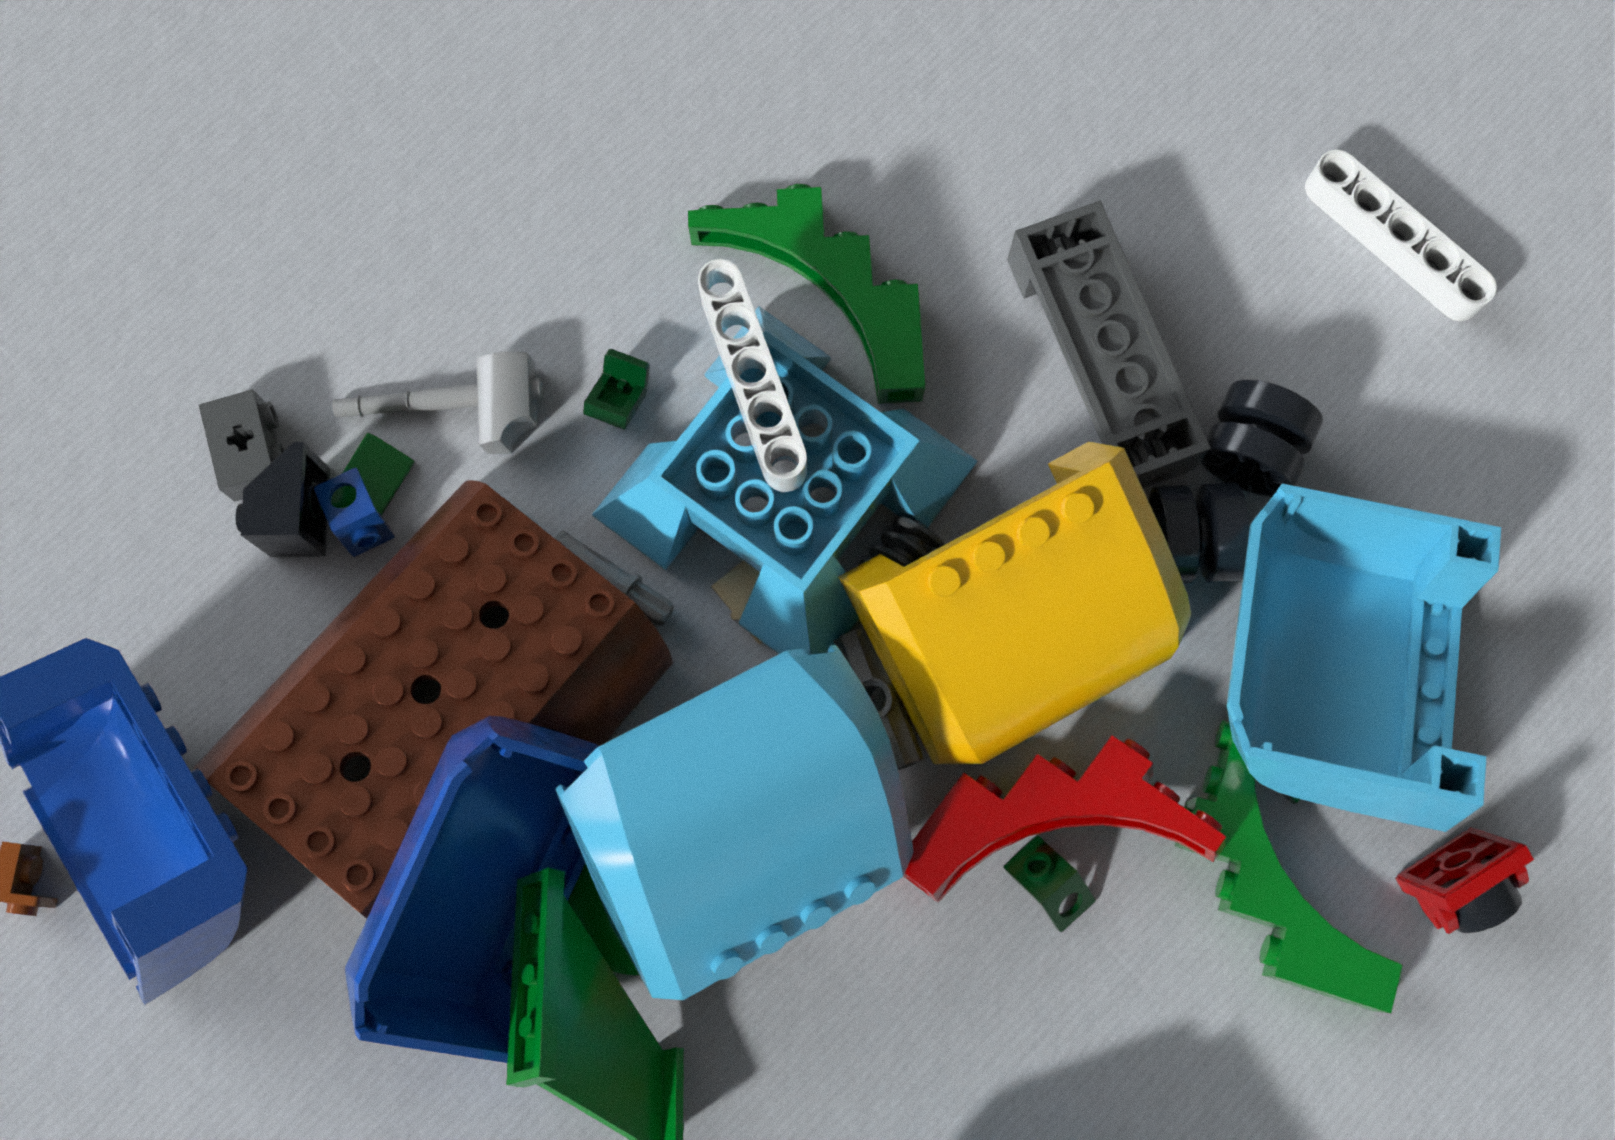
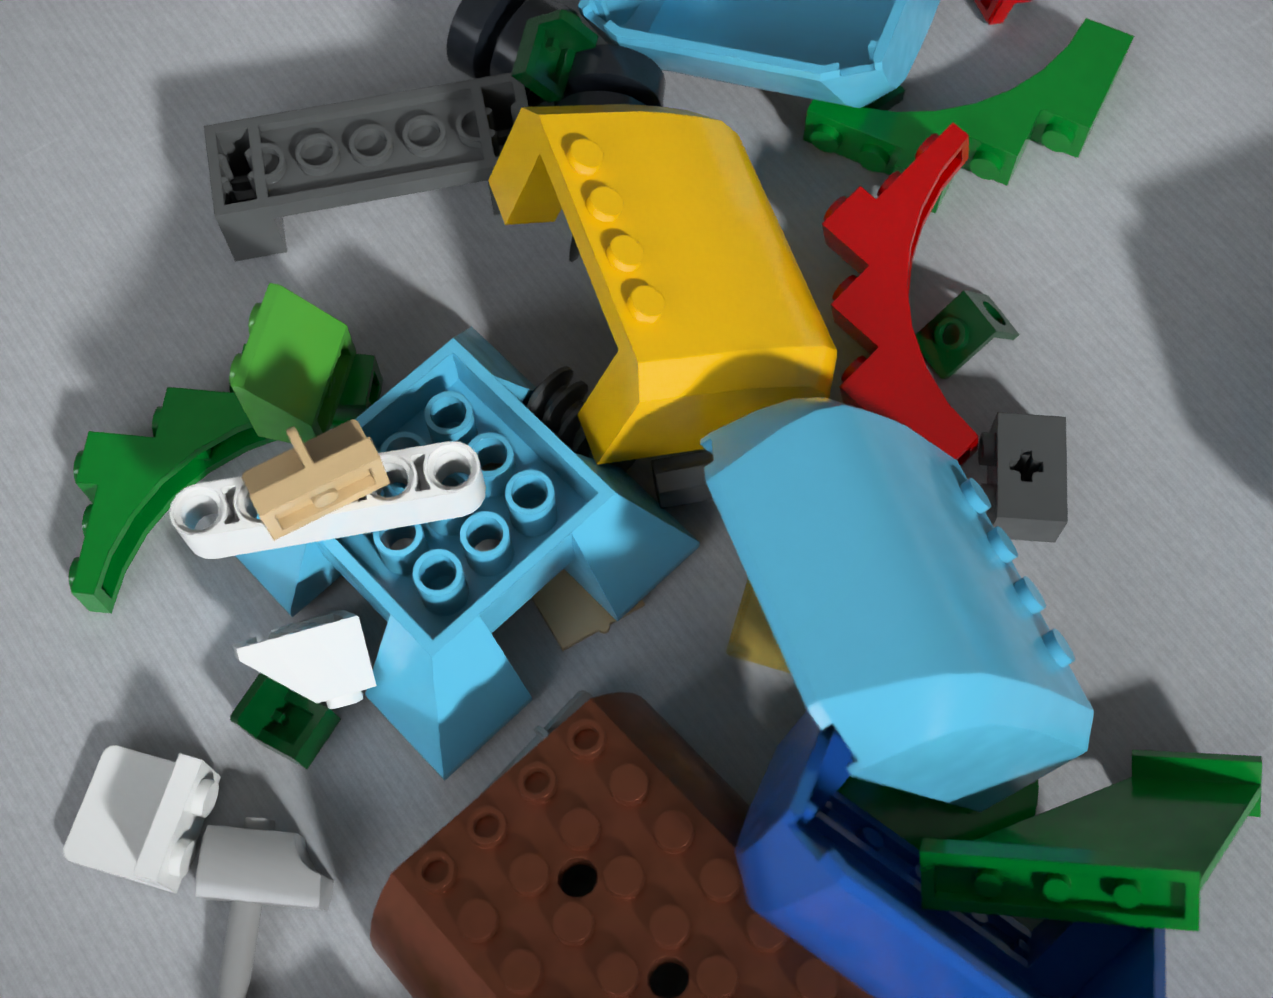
camera: 80 degrees left, 10 degrees down
none -> white bracket [63,745,221,893]
none -> bright green slope [229,283,356,443]
none -> white slope [232,609,376,709]
none -> tan panel [242,420,390,541]
none -> dark green bracket [511,9,598,103]
none -> dark grey brick [978,412,1068,543]

